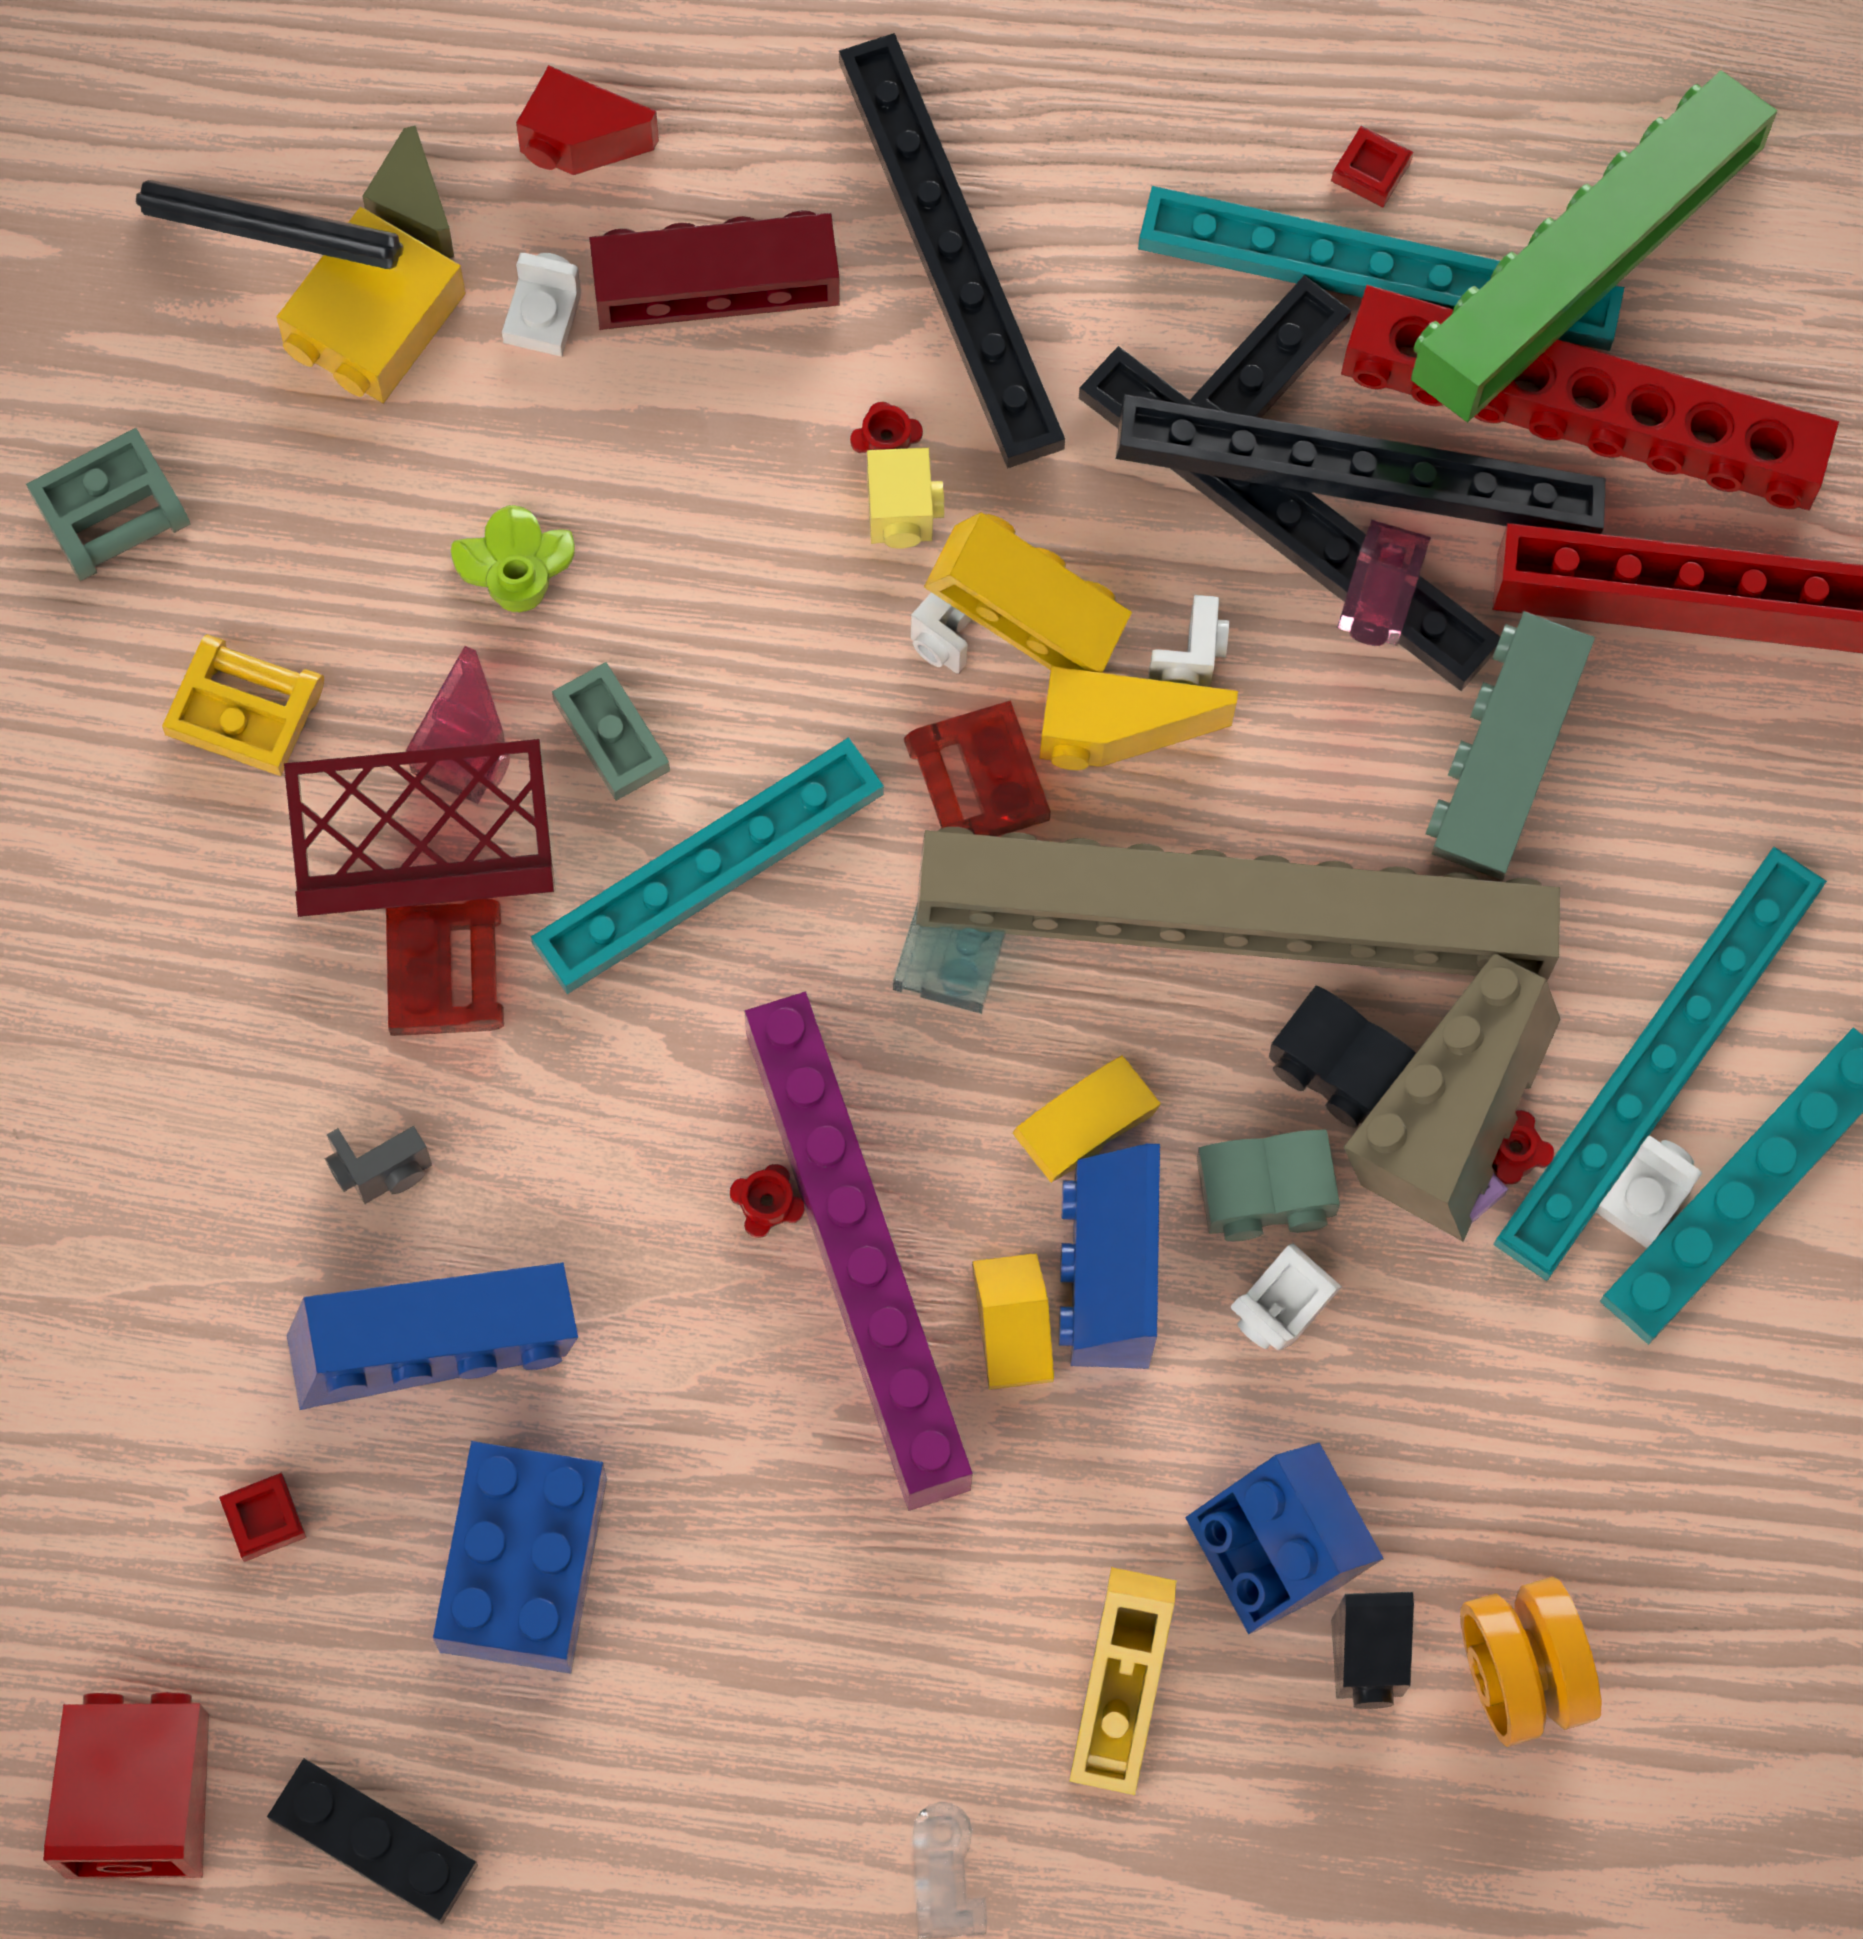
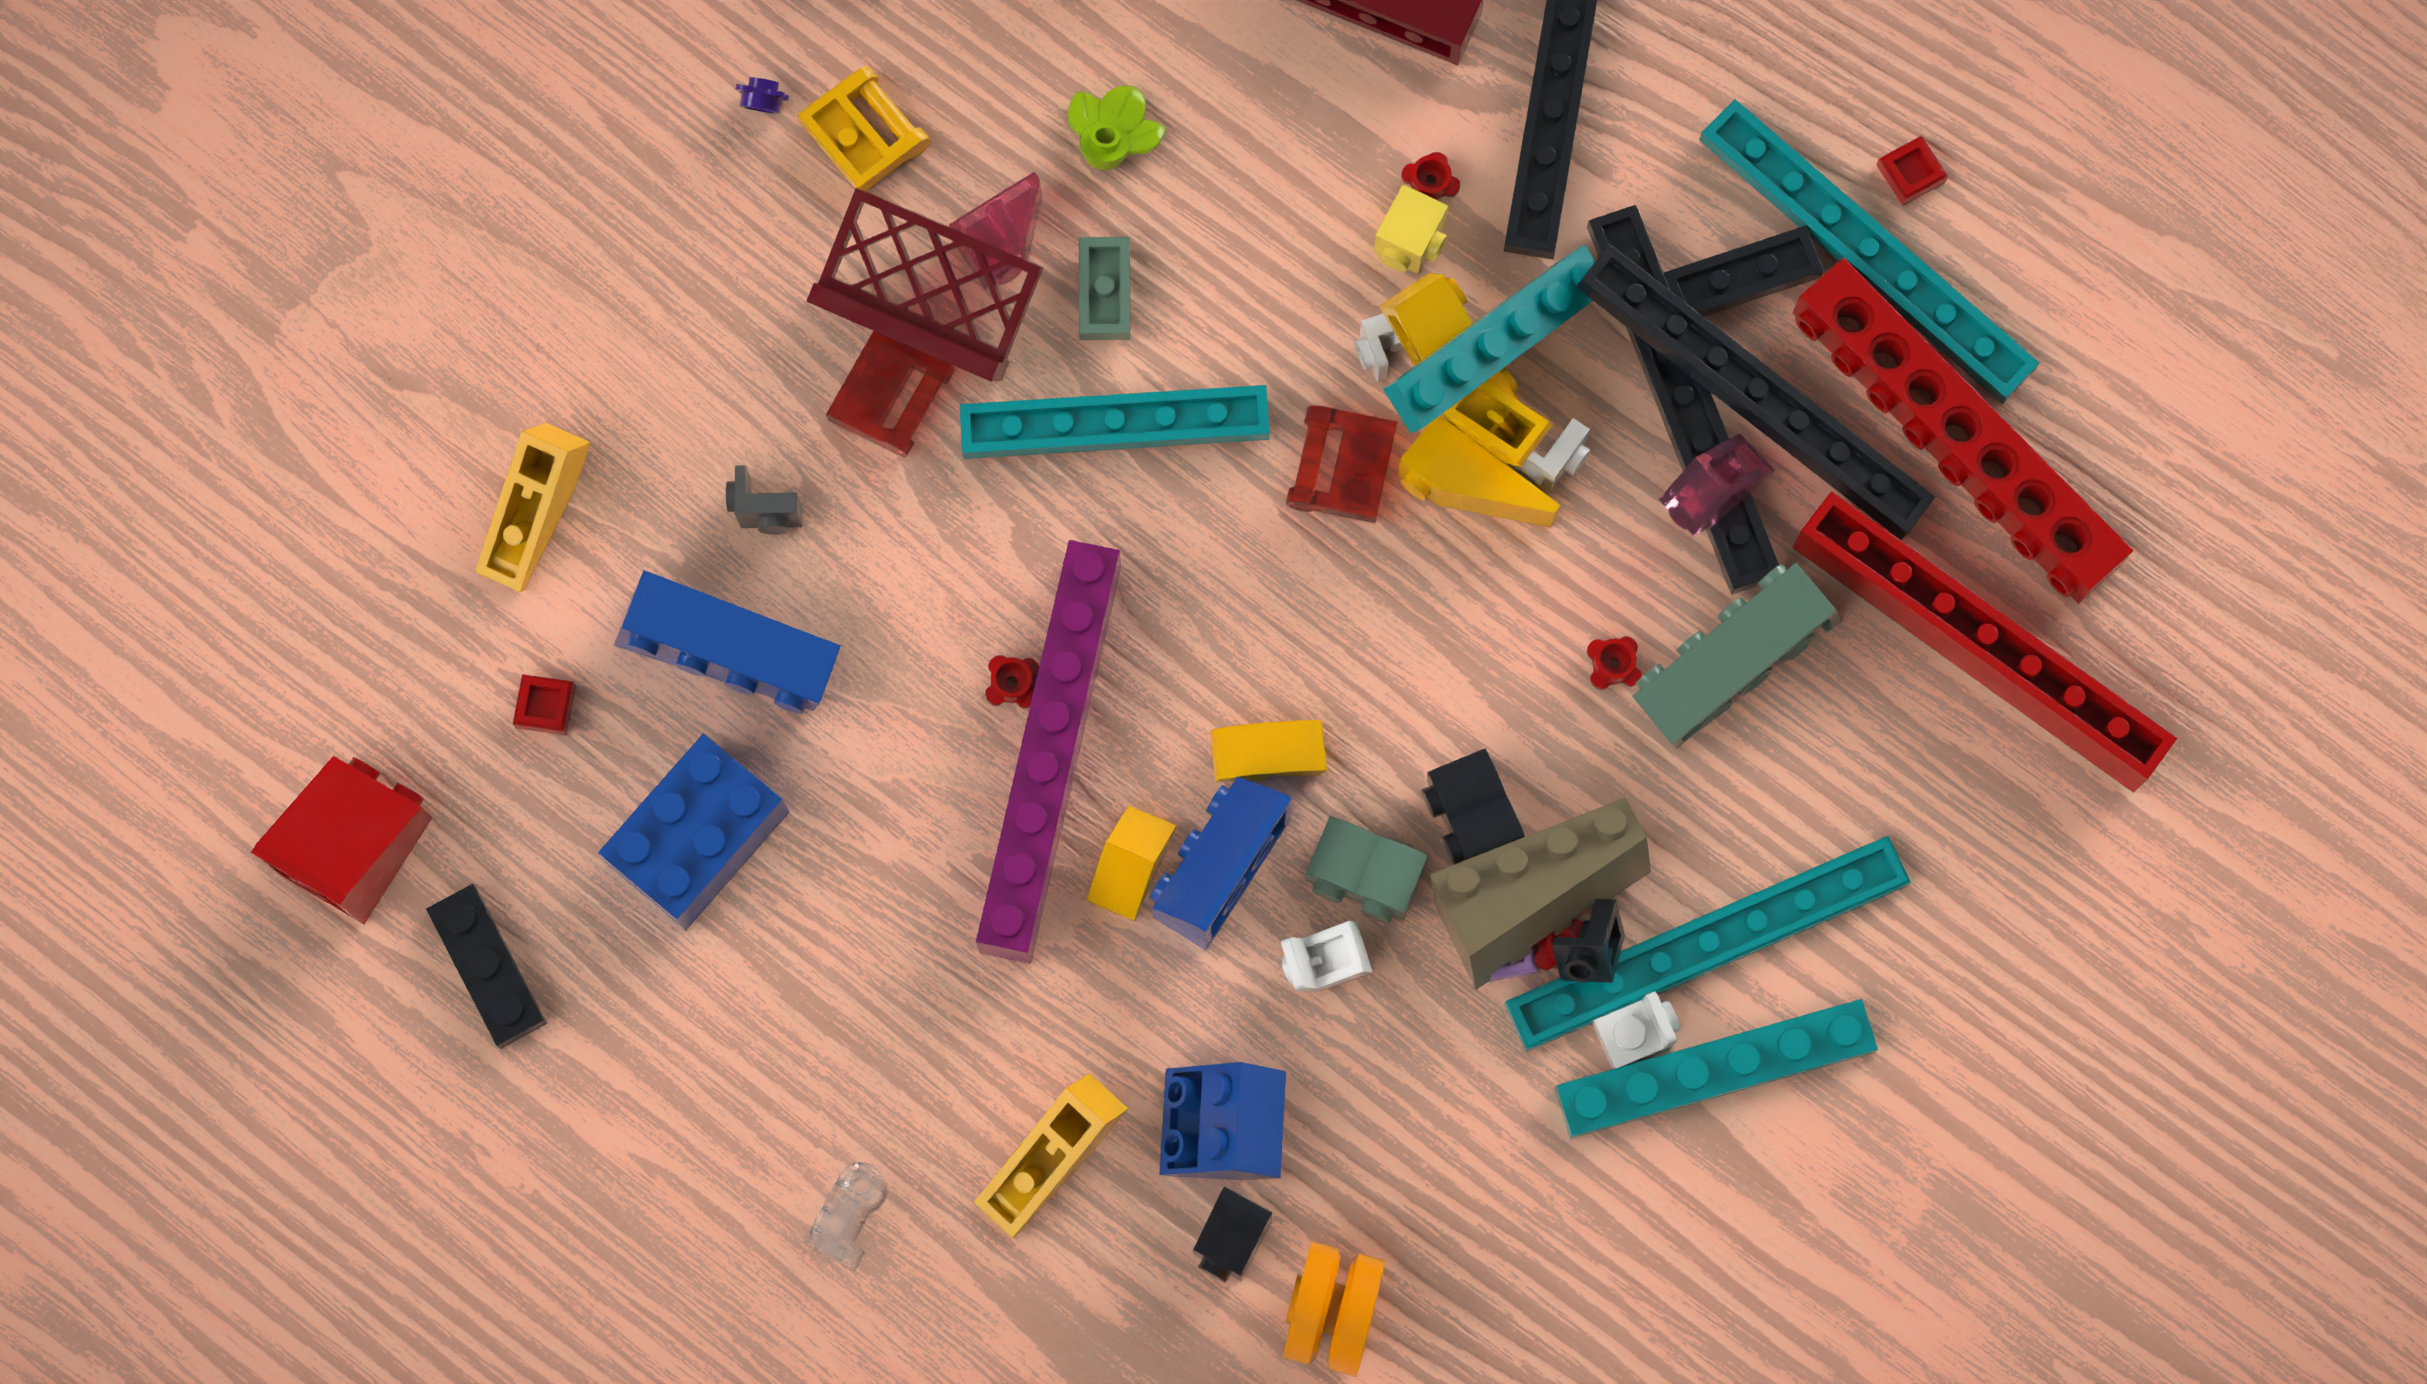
camera: 35 degrees right, 5 degrees up
clear light blue plate [893,902,1006,1014] -> none
dark tan brick [916,827,1560,981] -> none
bright green brick [1411,70,1778,423] -> none
none -> yellow slope [474,422,591,592]
none -> dark purple plate [735,77,789,114]
none -> teal plate [1383,244,1596,433]
none -> yellow slope [1442,381,1553,467]
none -> black bracket [1552,899,1625,983]
none -> red plate [1587,636,1642,690]

